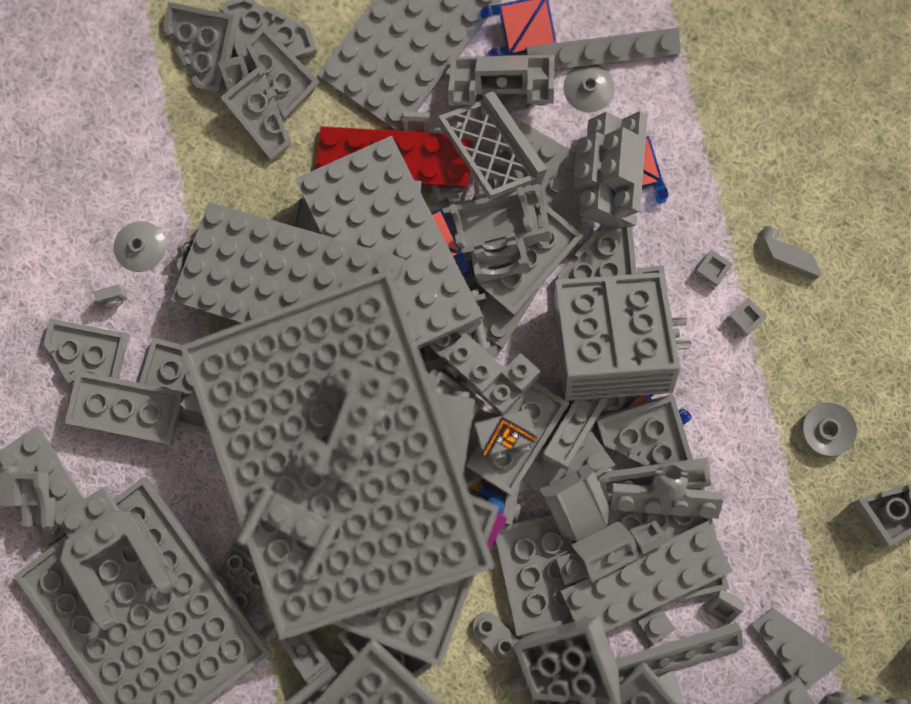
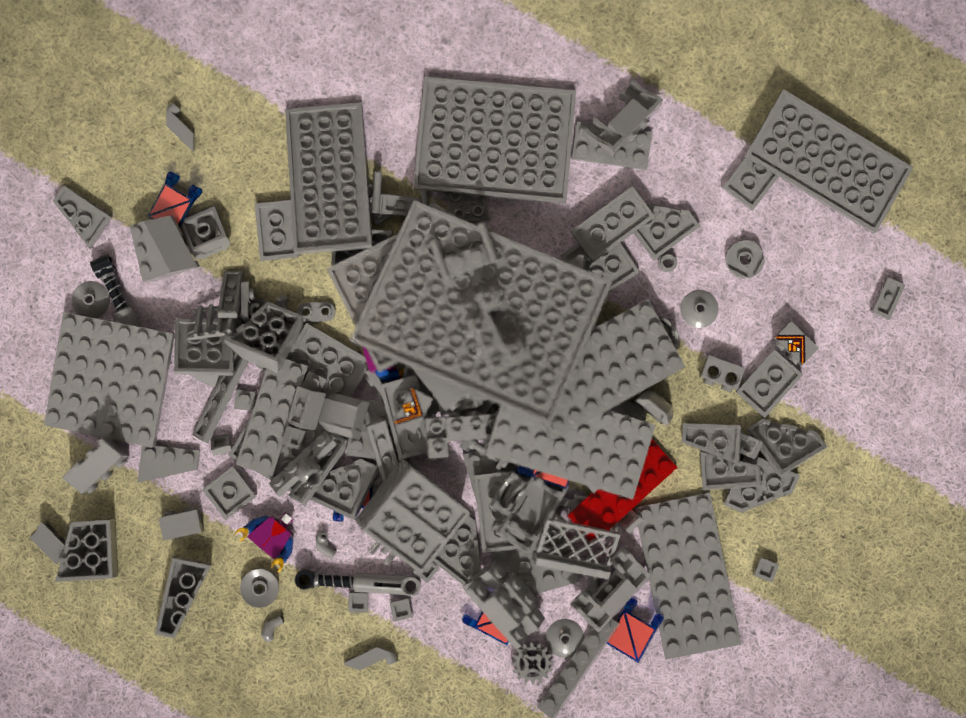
camera: 135 degrees right, 5 degrees up
light grey plate [56,487,178,631] -> none
light grey plate [93,284,128,308] -> none
none -> light grey brick [159,506,204,541]
none -> light grey plate [202,466,257,520]
none -> torso [234,512,294,572]
none -> light grey arm [261,615,284,642]
none -> piece [294,569,421,596]
none -> light grey arm [316,532,337,559]
none -> light grey gear [511,641,554,685]
none -> light grey slope [634,389,673,426]
none -> light grey plate [658,253,677,272]
none -> light grey brick [699,355,745,392]
none -> light grey plate [725,240,765,279]
none -> light grey plate [736,349,803,418]
none -> light grey brick [772,321,819,365]

